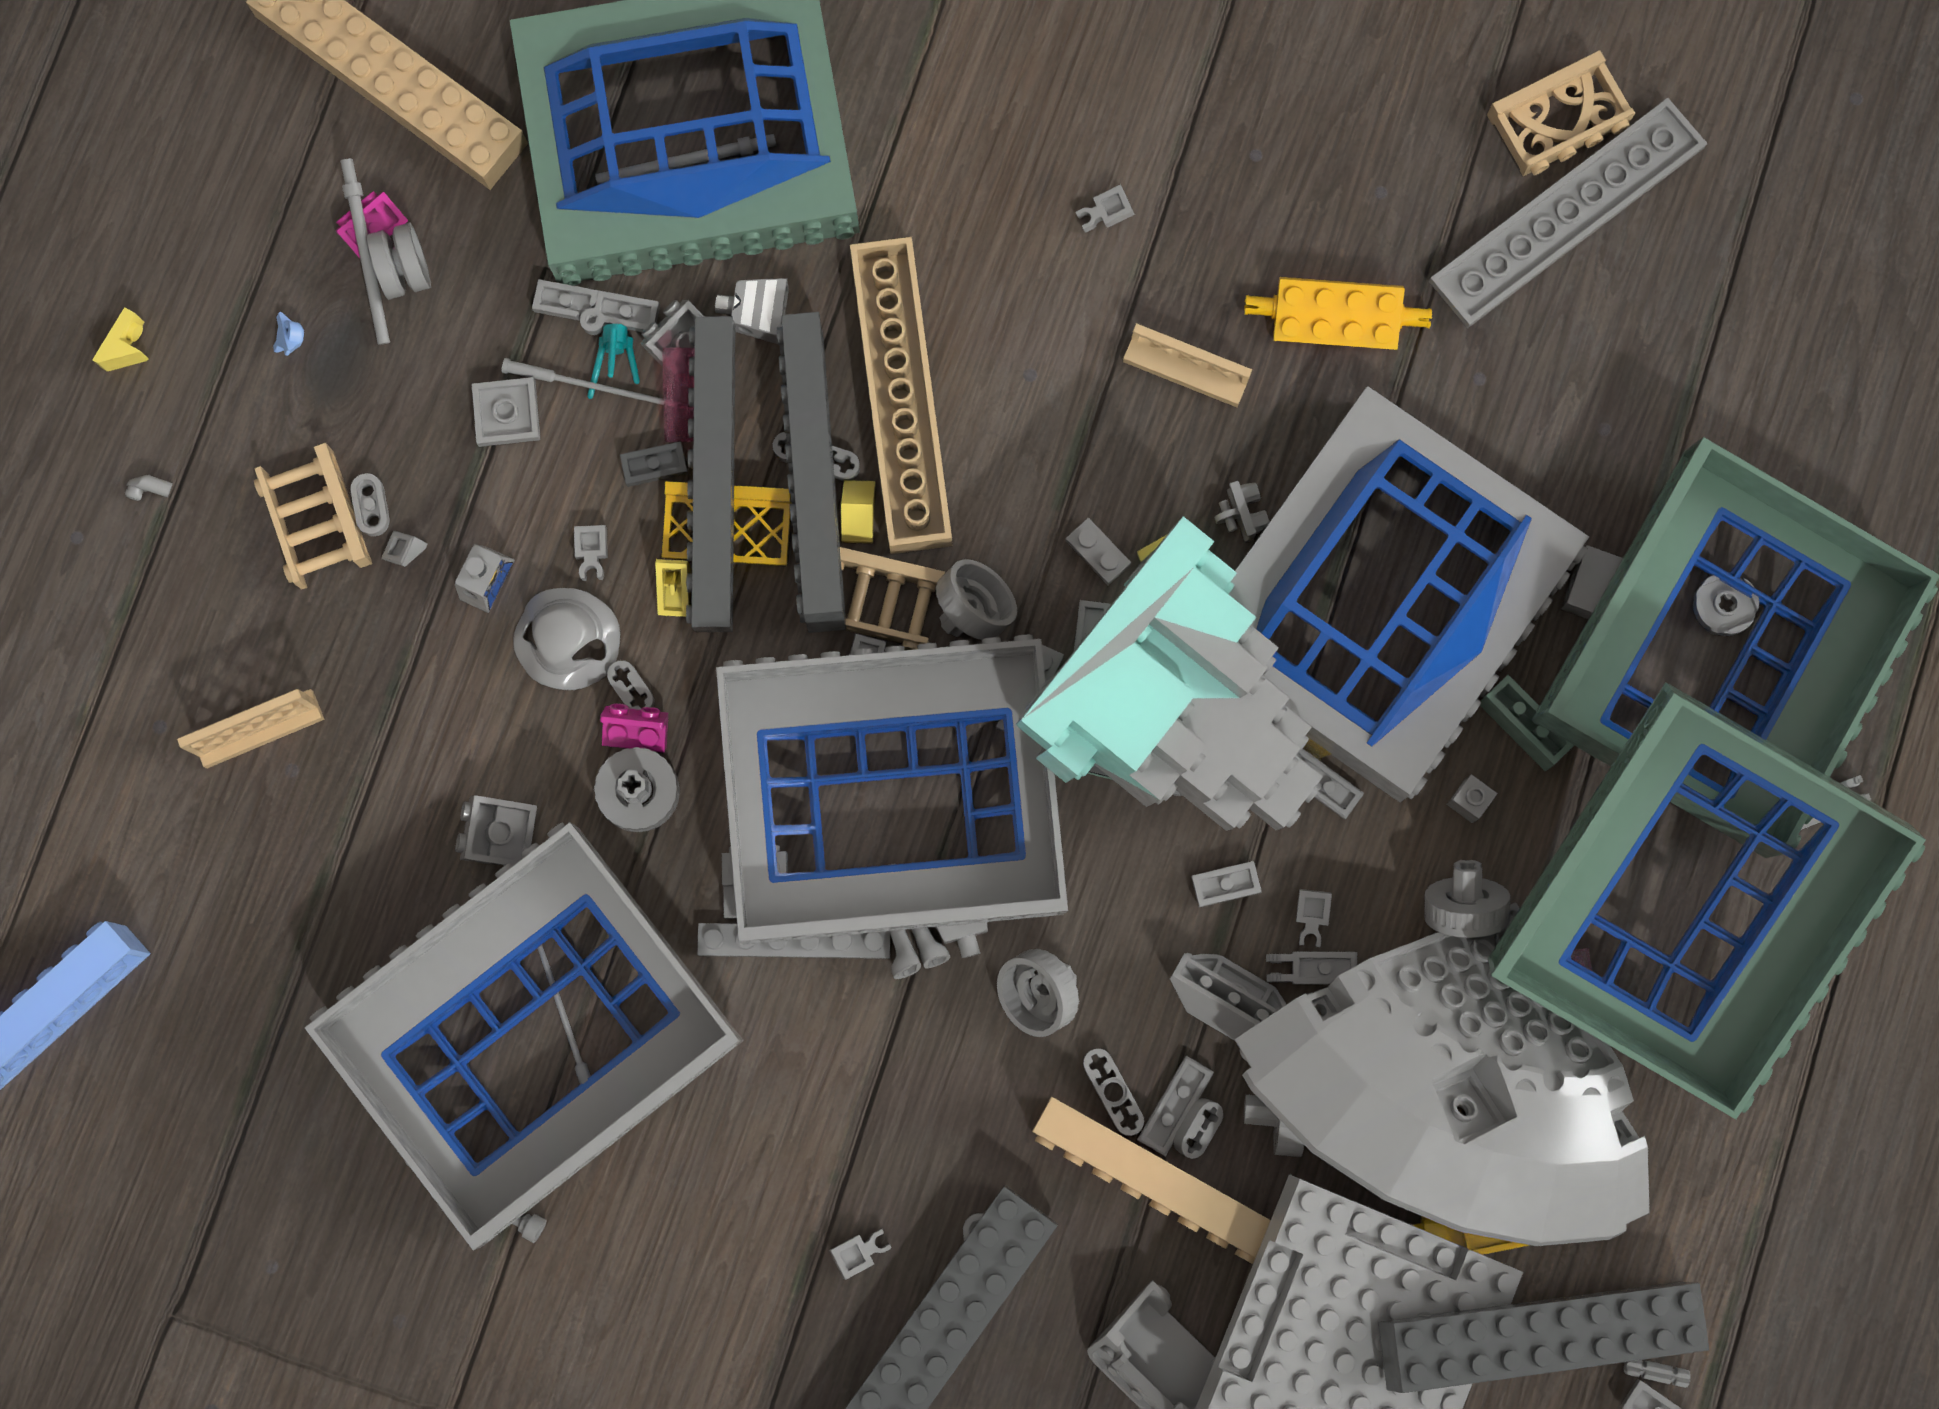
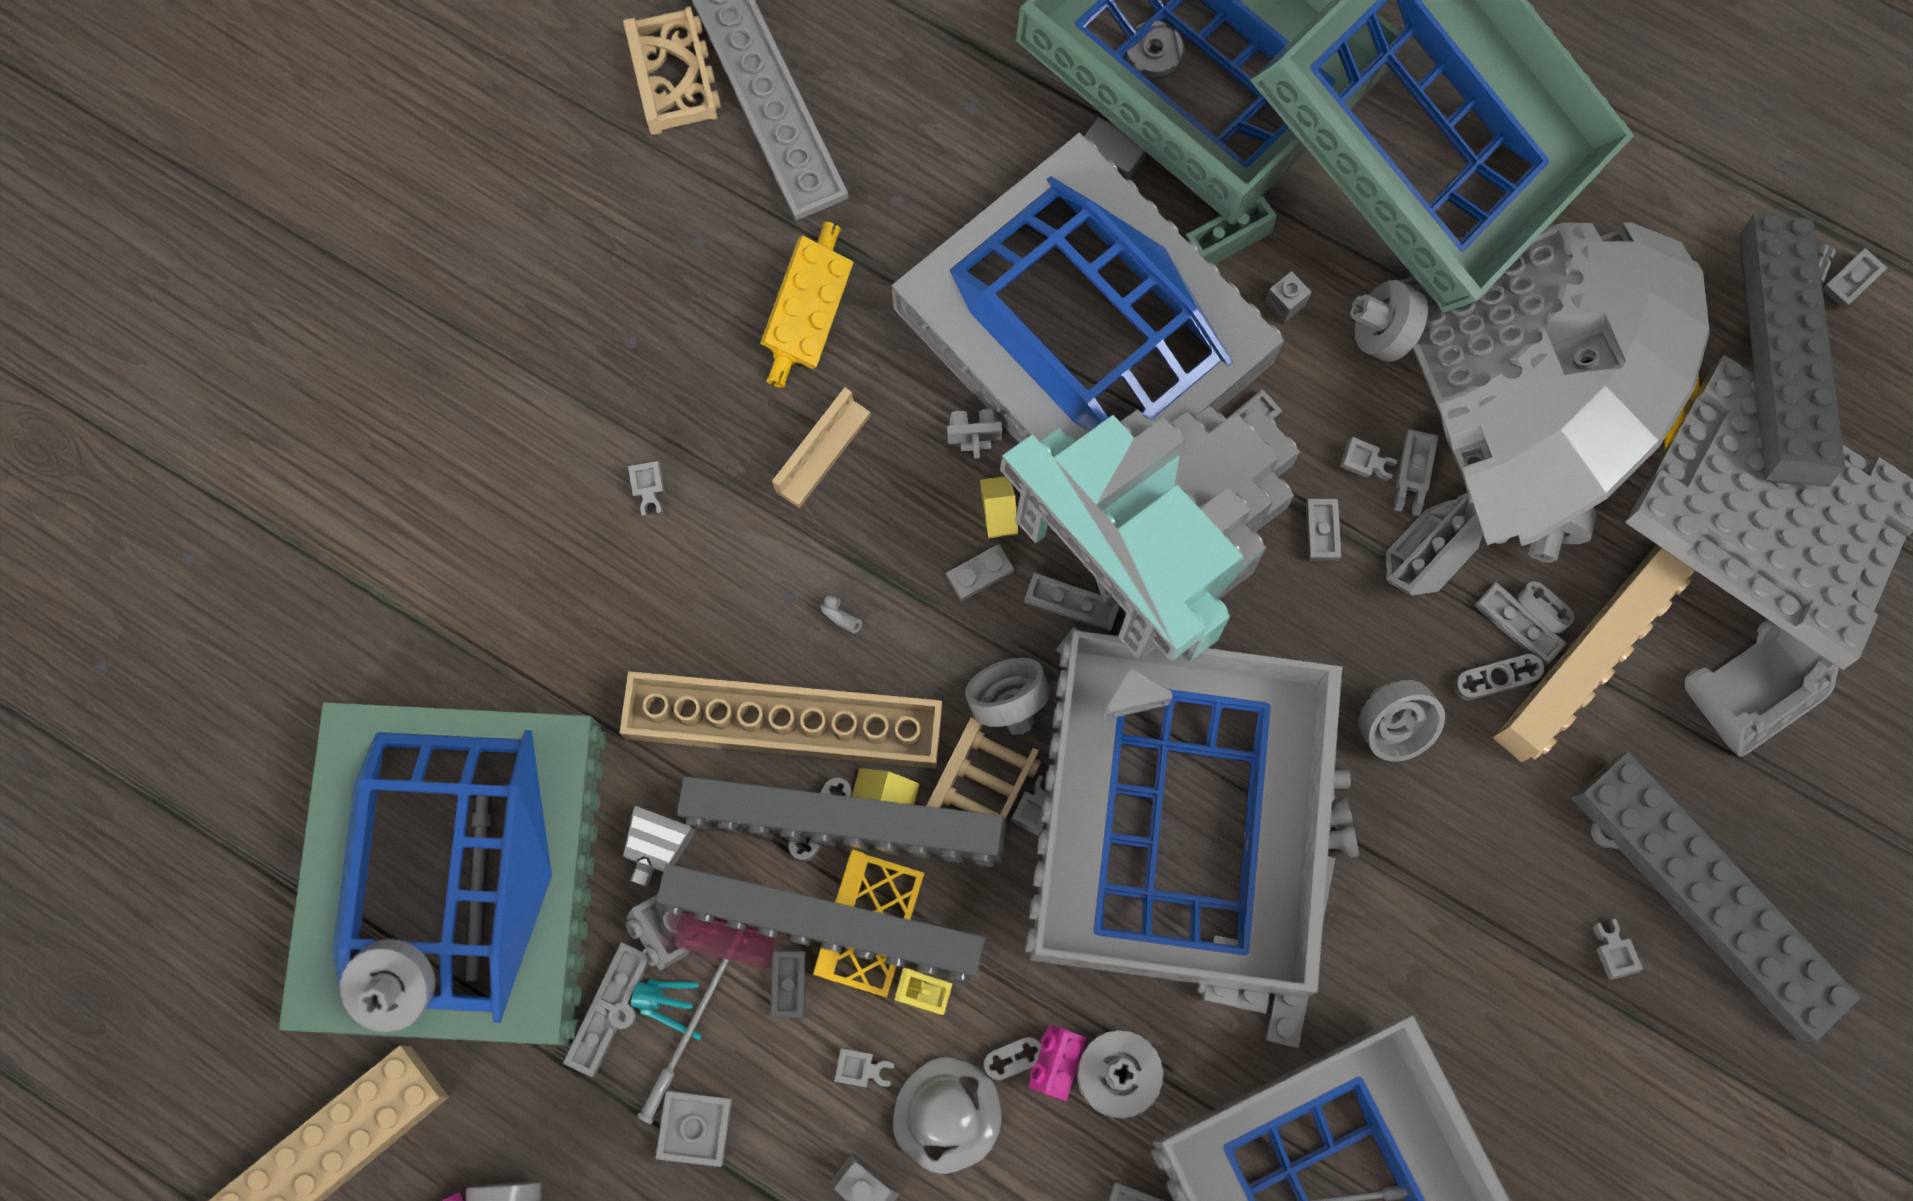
camera: 80 degrees left, 5 degrees down
none -> light grey piece [340,939,435,1032]
none -> light grey arm [821,595,862,634]
none -> light grey slope [1104,668,1173,720]

